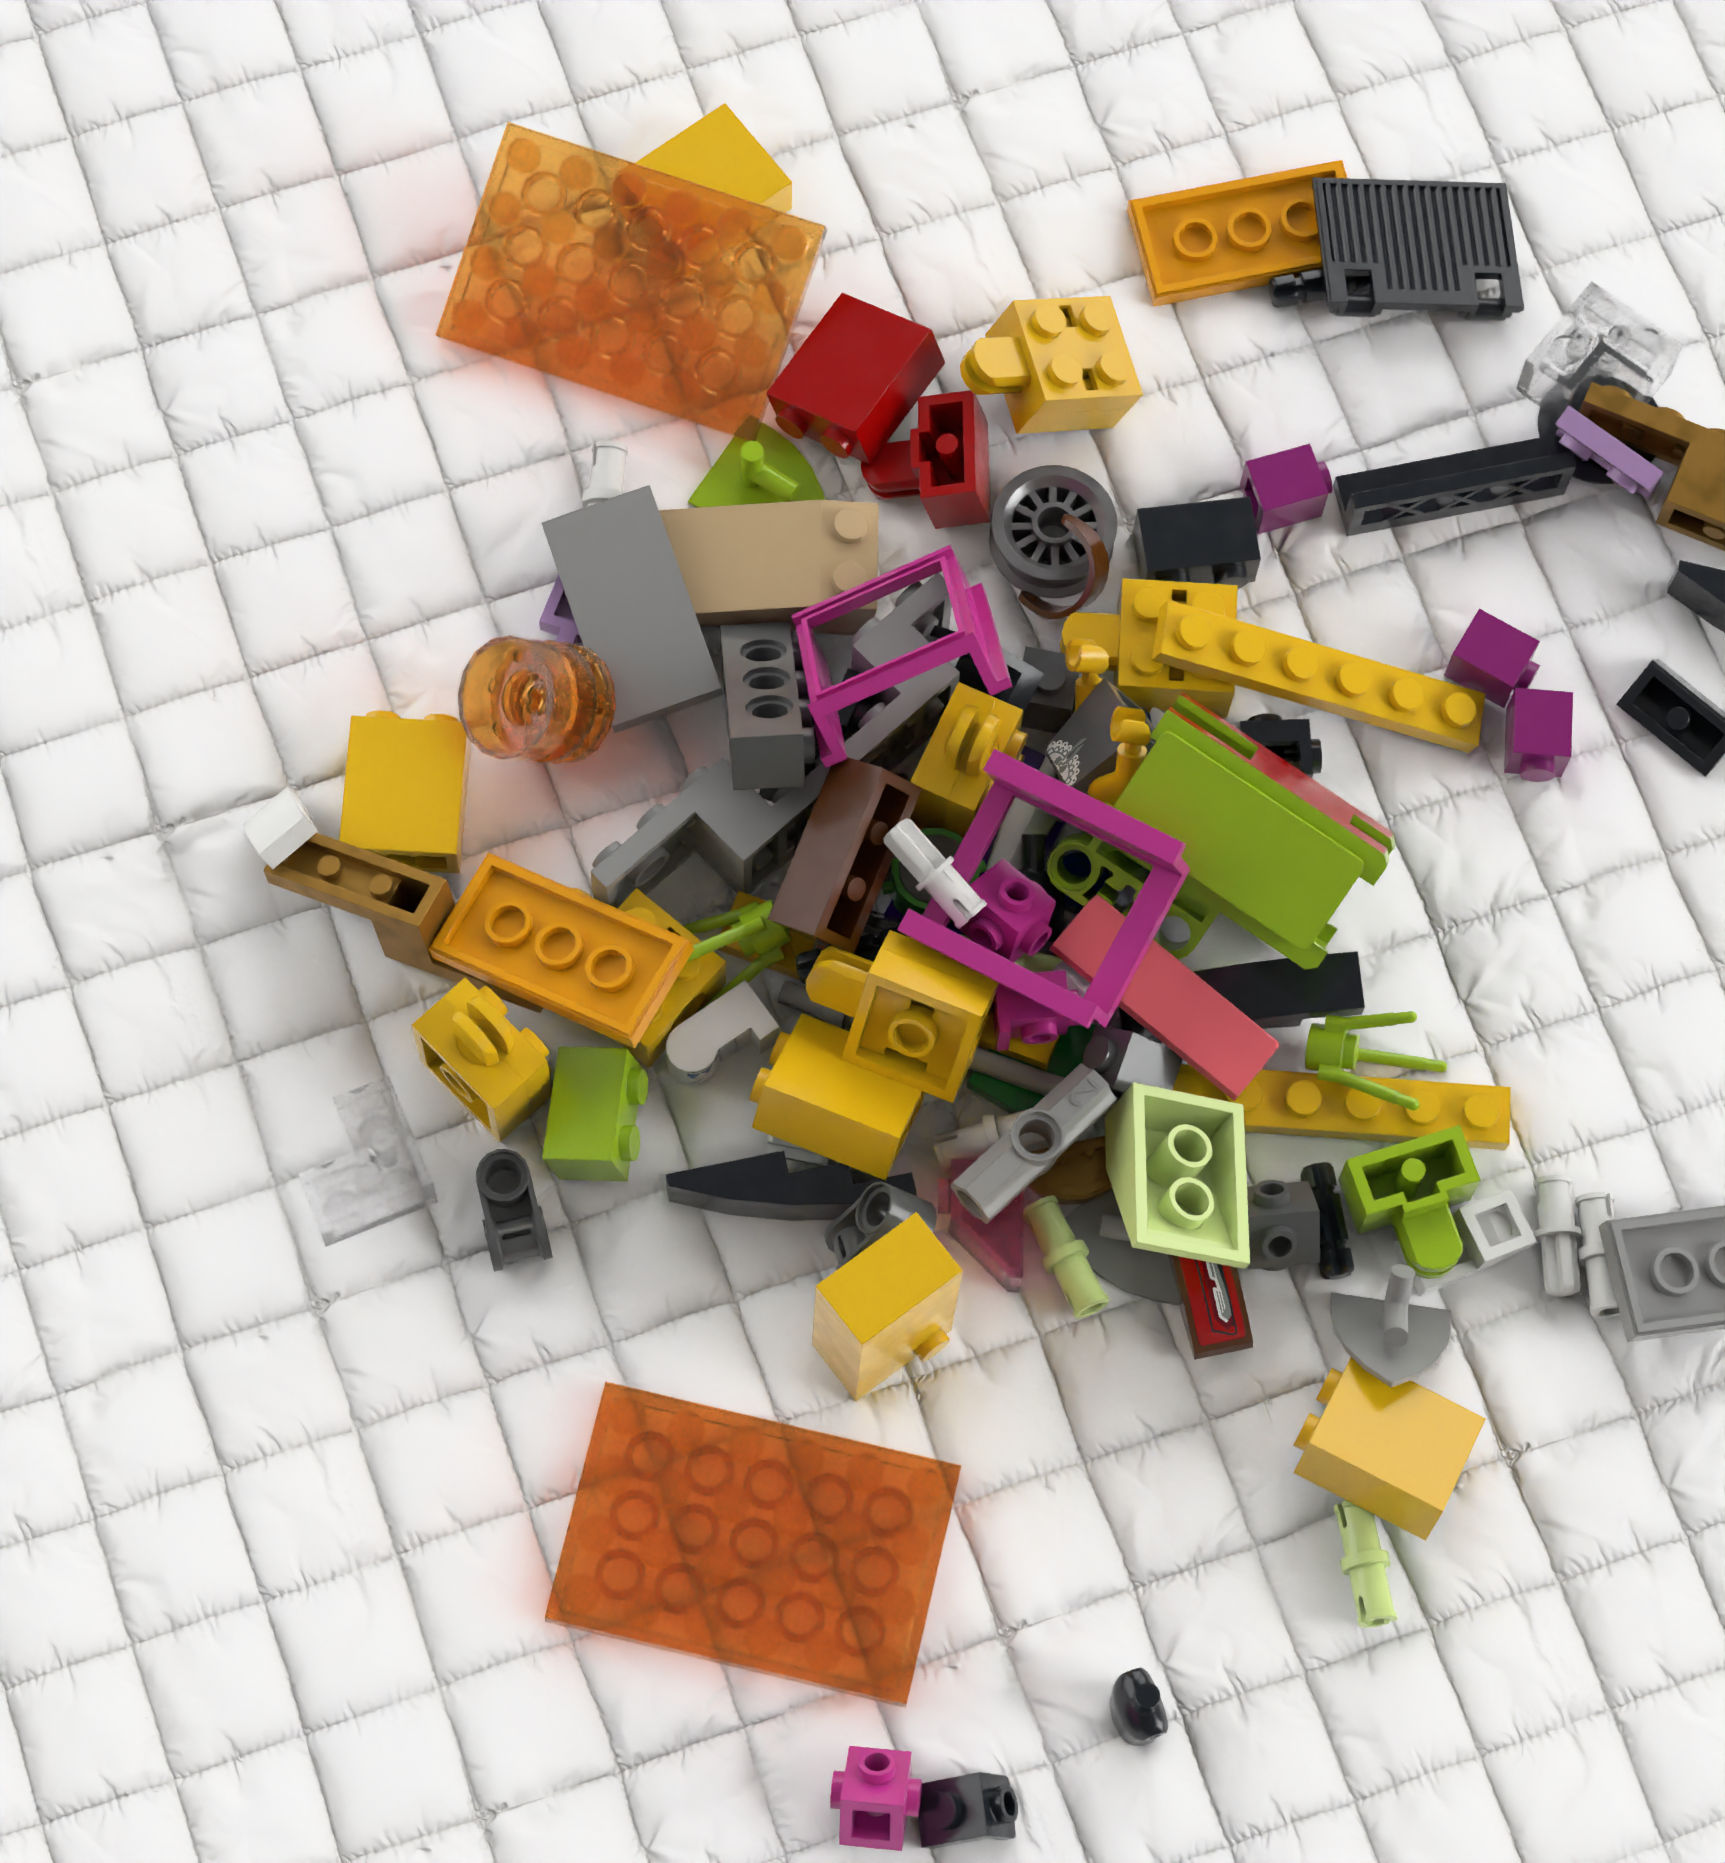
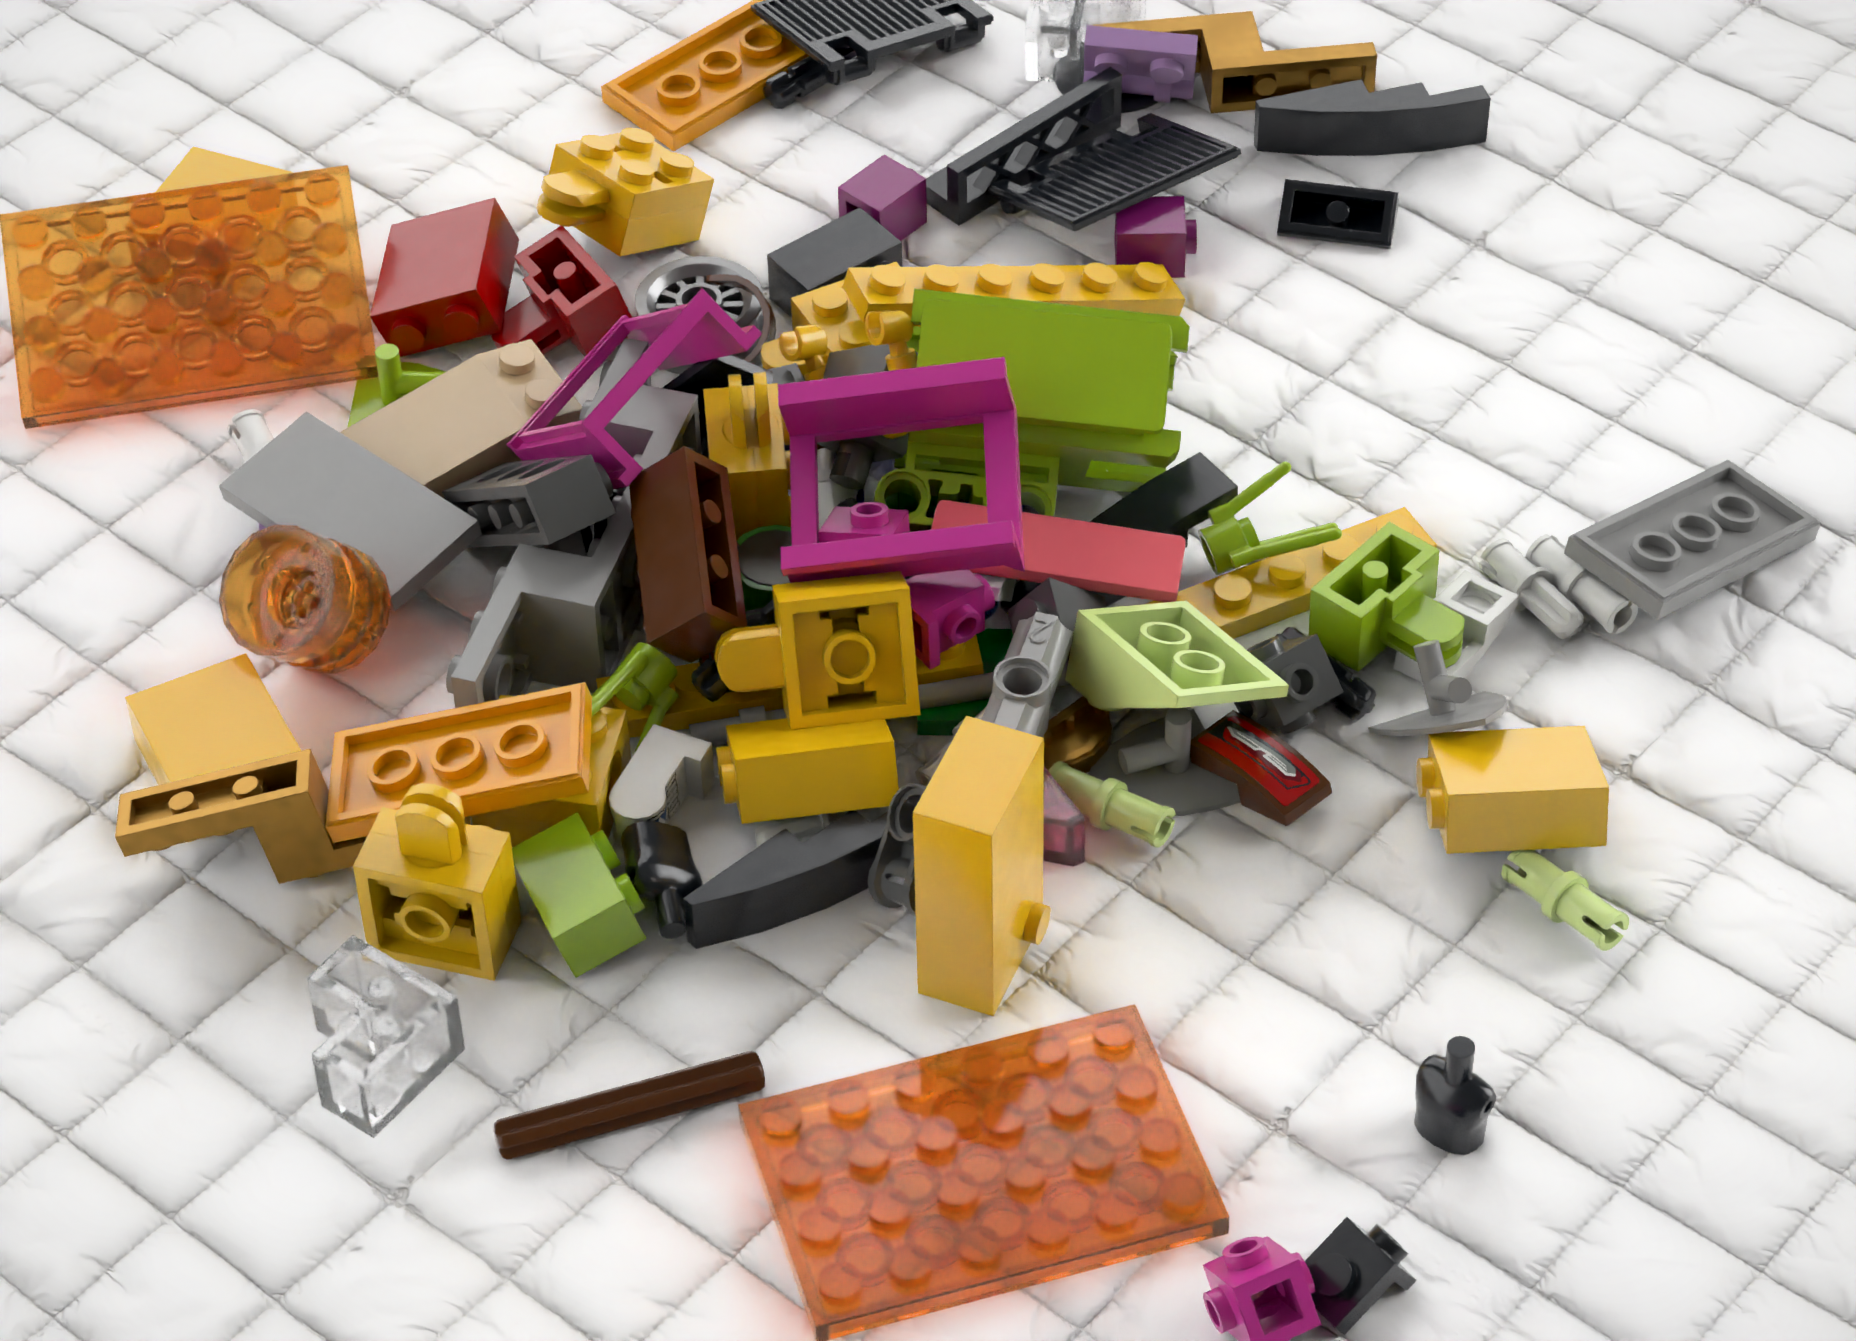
camera: 25 degrees left, 25 degrees down
white slope [243,785,318,869] -> none
dark grey piece [476,1149,553,1272] -> none
white axle [883,818,987,929] -> none
magenta brick [1504,688,1573,782] -> none
none -> reddish brown axle [493,1051,765,1160]
none -> black piece [621,821,703,939]
none -> black window [988,113,1241,232]

